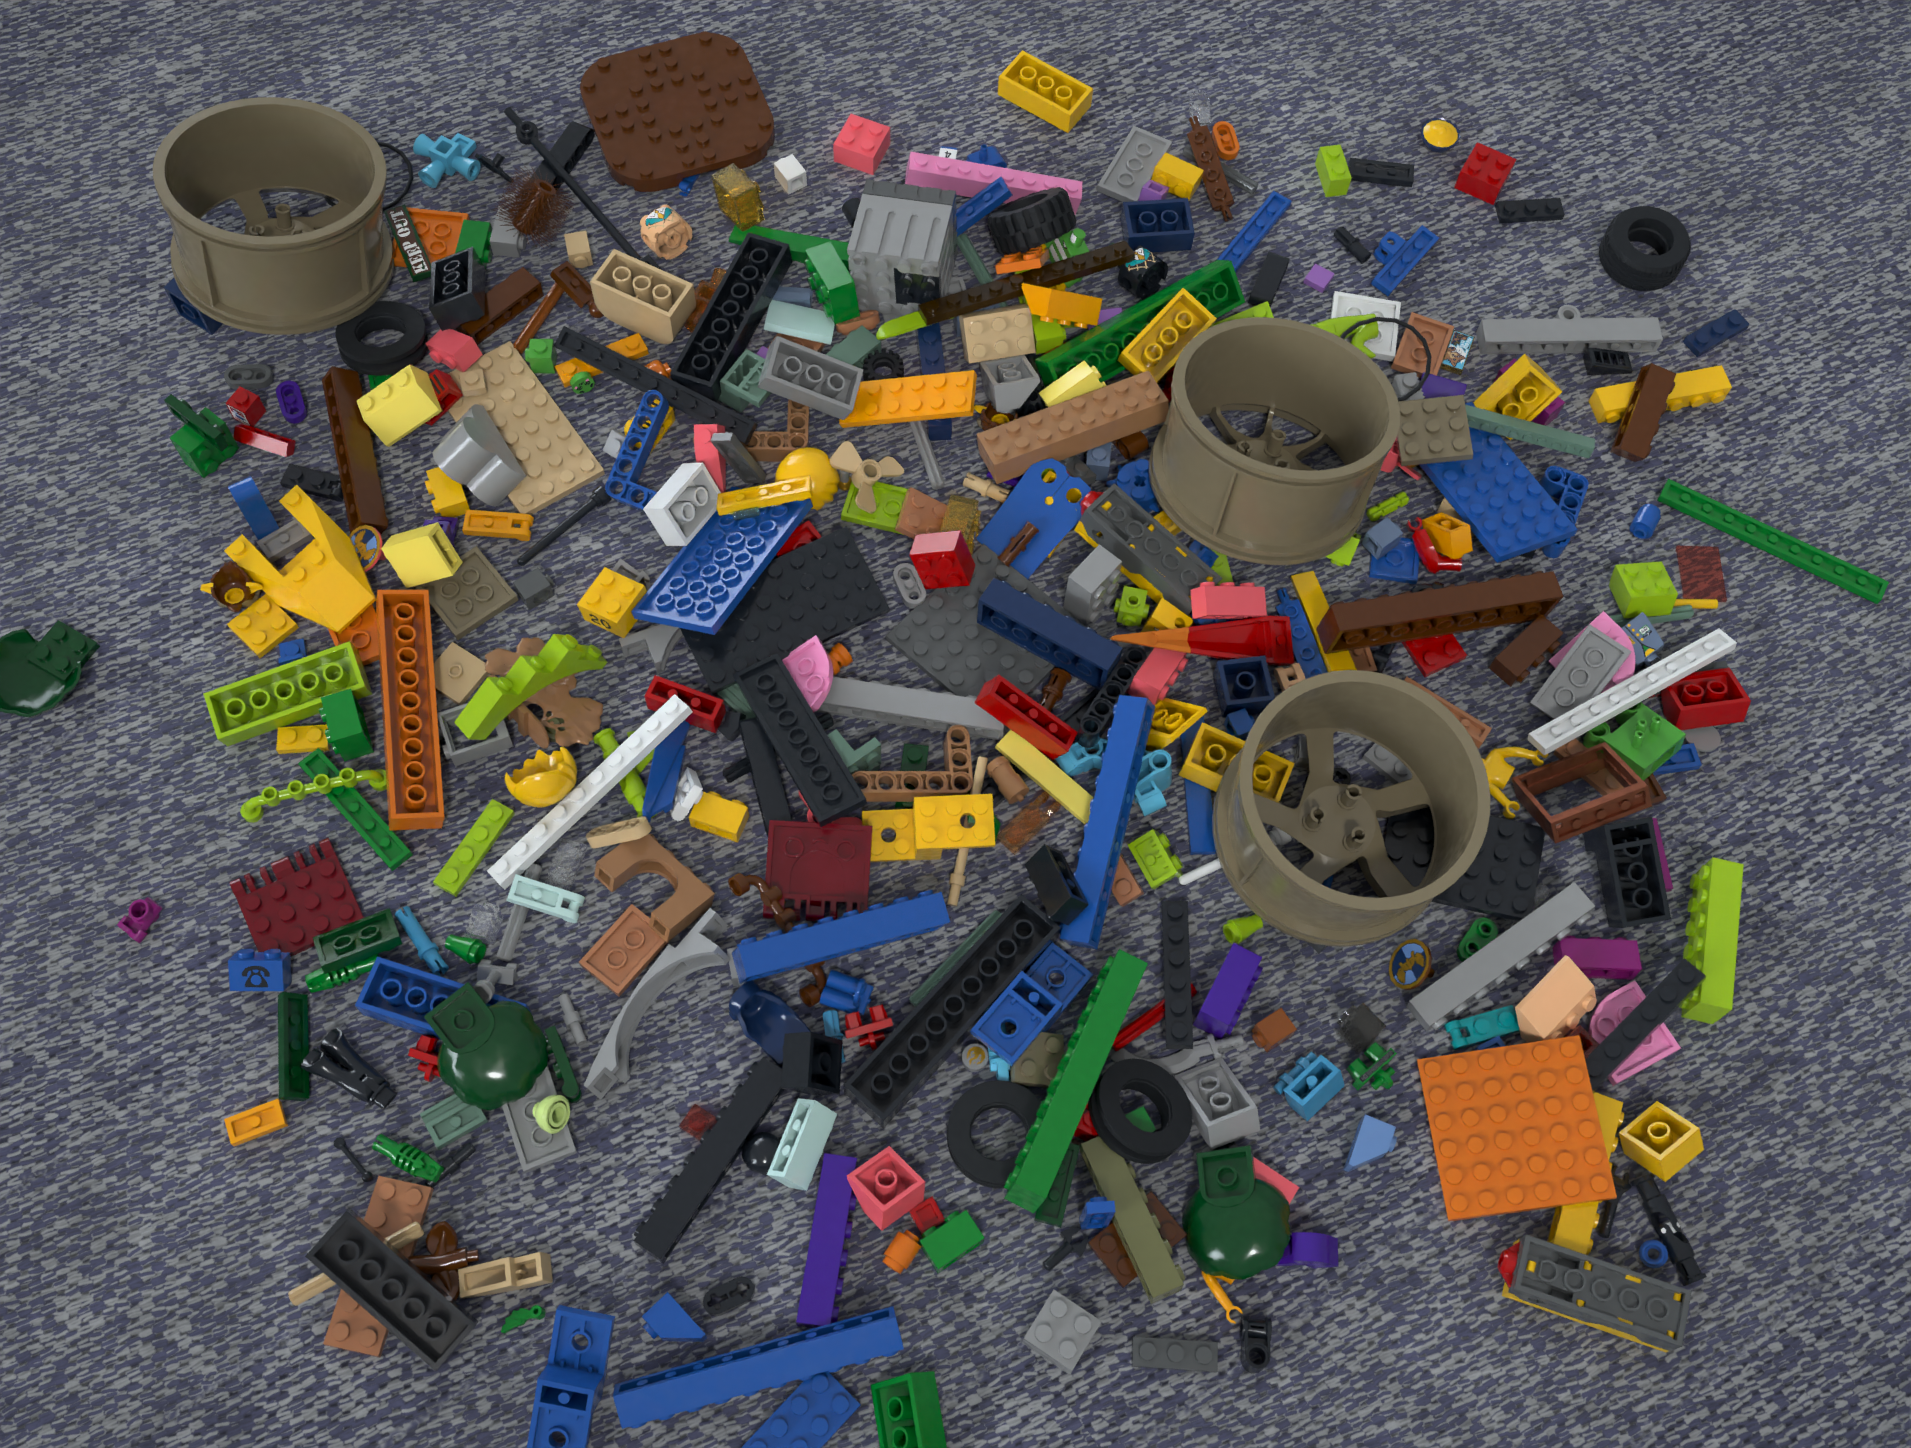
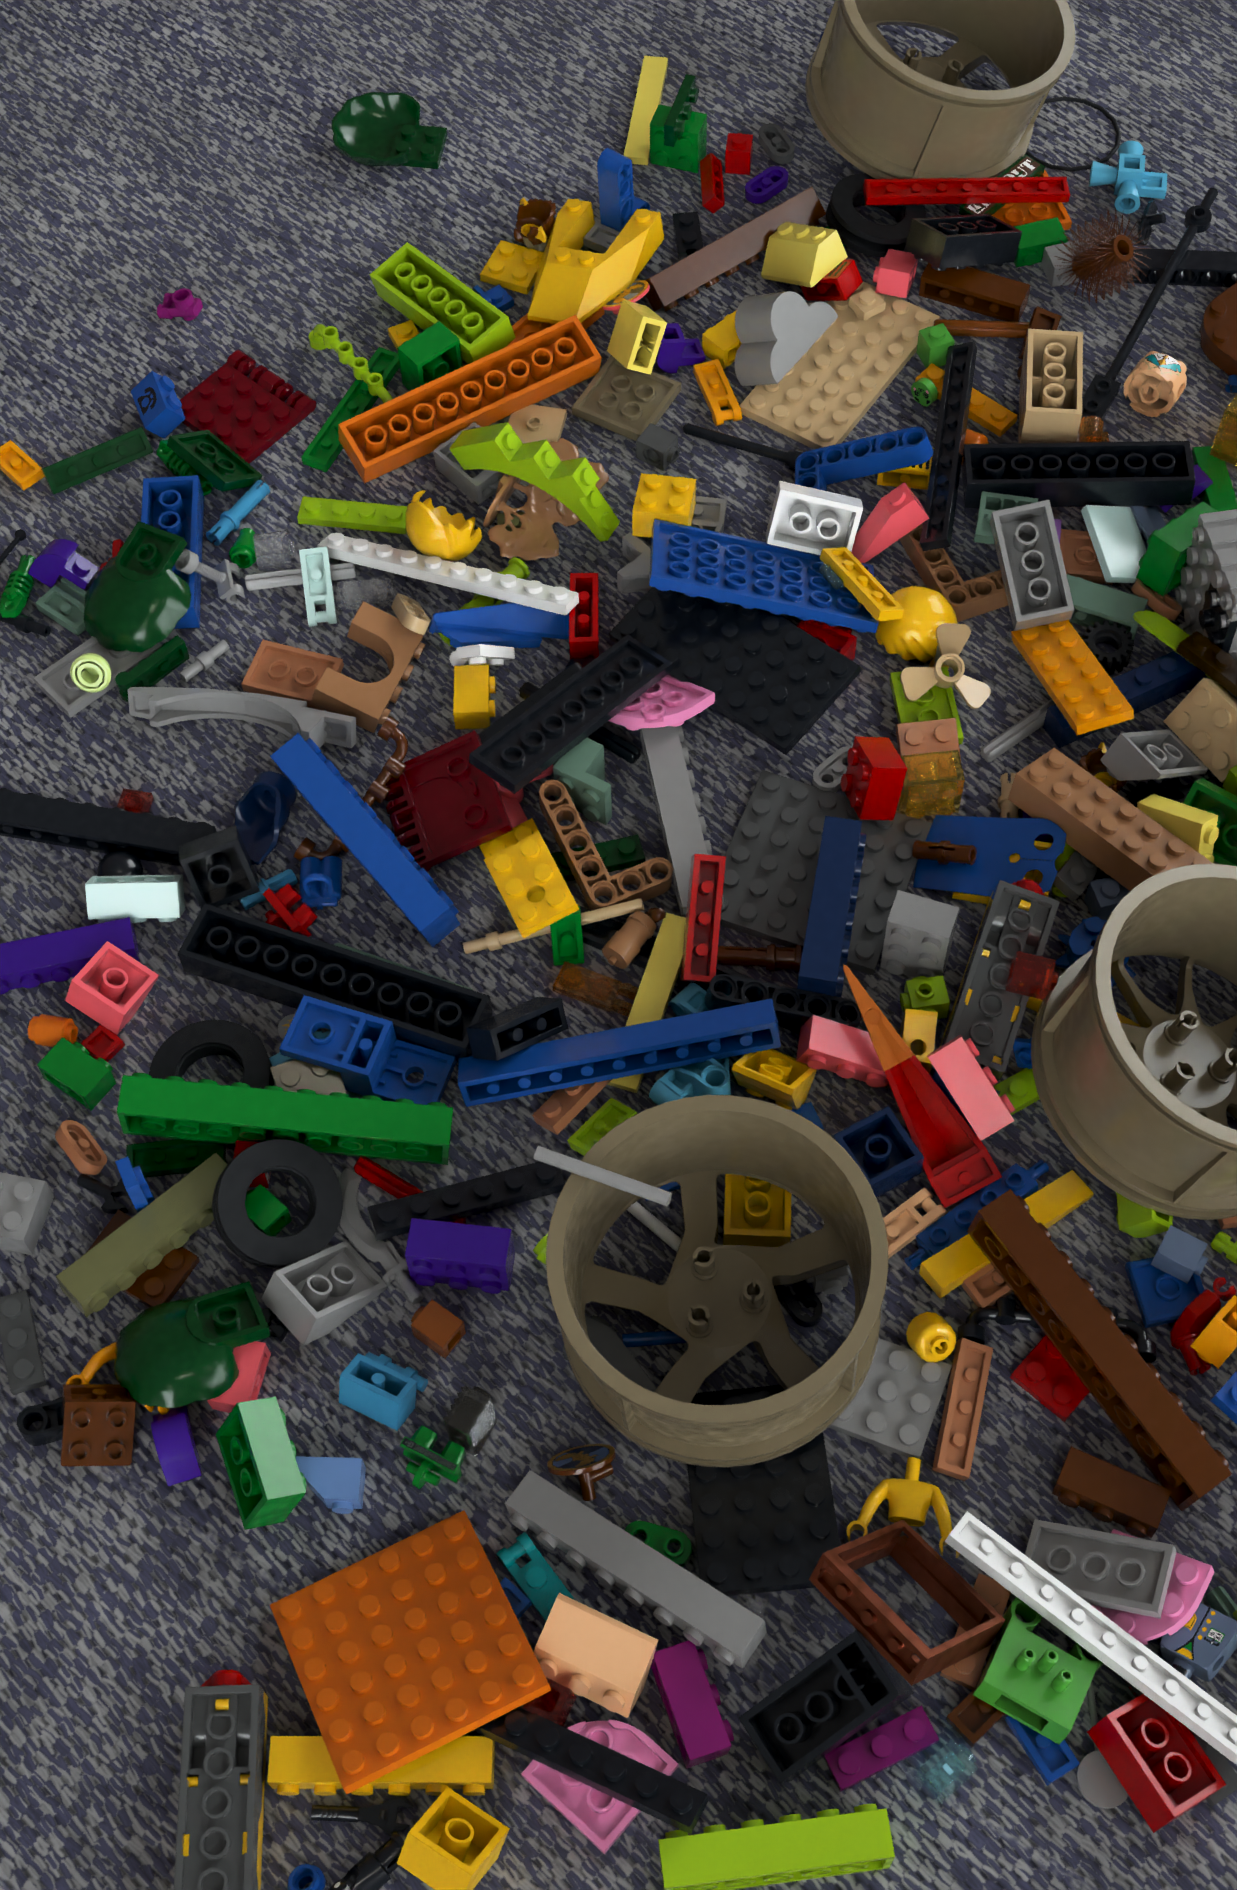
camera: 75 degrees right, 5 degrees down
black piece [301,1027,397,1110] -> none
tan brick [564,231,593,268] -> none
dark grey plate [710,432,767,483] -> none
orange wheel [828,643,853,676] -> none
none -> dark purple brick [28,539,99,590]
none -> nougat plate [55,1120,107,1175]
none -> reddish brown bracket [61,1384,136,1466]
none -> green brick [216,1396,306,1530]
none -> light grey bar [534,1146,672,1206]
none -> light yellow tile [624,56,668,165]
none -> reddish brown piece [645,907,666,923]
none -> red tile [863,176,1070,205]
none -> clear light blue brick [916,1739,978,1805]
none -> clear red brick [1005,951,1058,1000]

